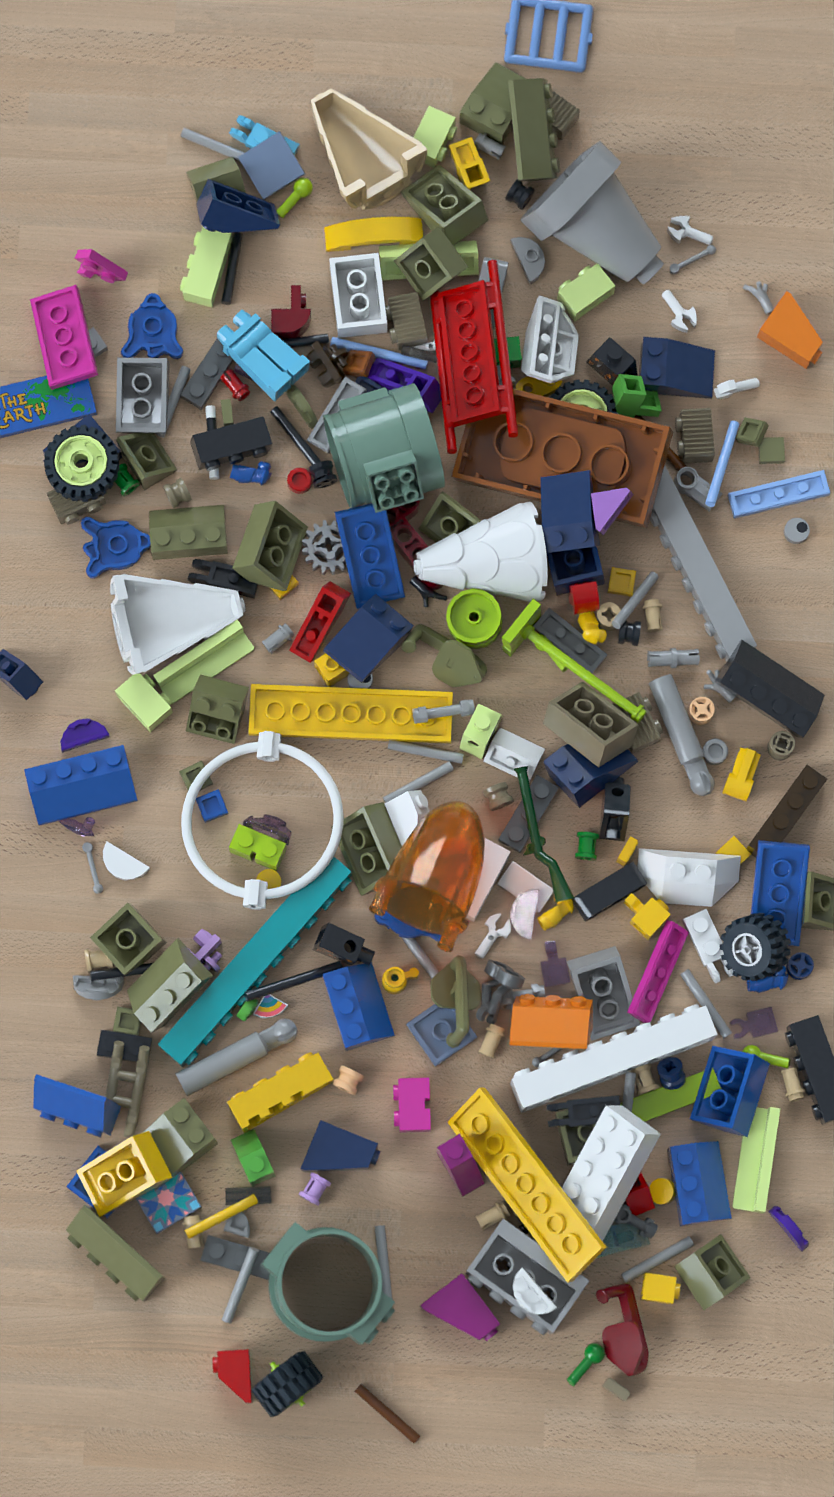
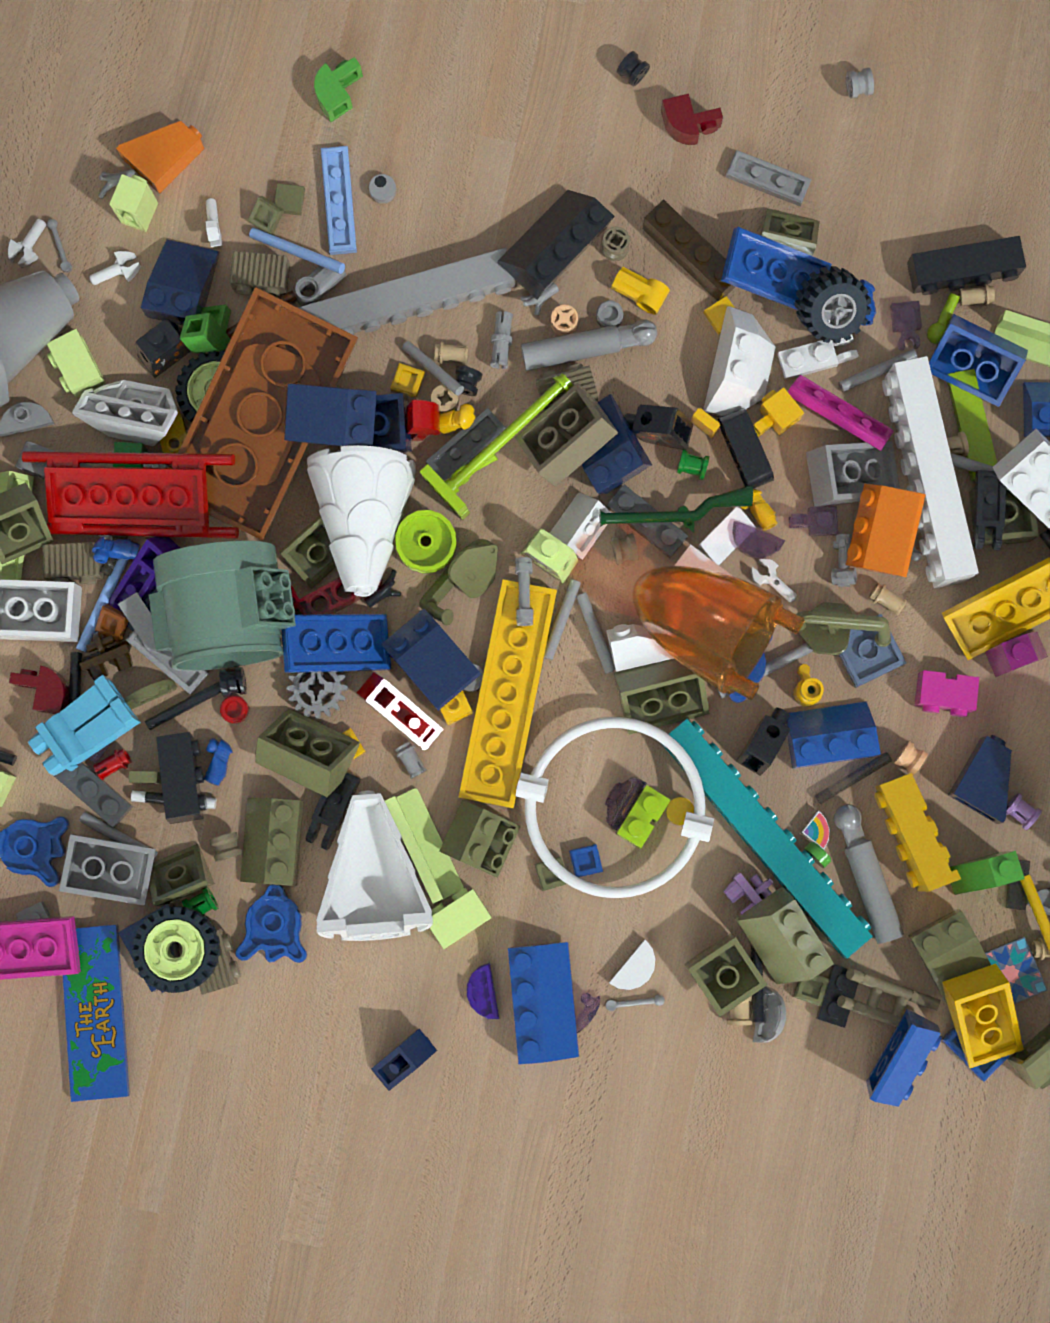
camera: 75 degrees left, 5 degrees up
black bar [244,961,343,1002] -> none
dark grey piece [476,959,525,1024] -> none
medium lavender slope [591,488,634,535] -> none
dark blue wheel [657,1057,686,1090] -> none
dark blue wheel [786,952,814,980] -> none
none -> blue arm [92,536,140,563]
none -> yellowish green brick [110,174,158,232]
none -> light grey sticker [118,592,155,651]
none -> clear smoke bar [815,752,892,804]

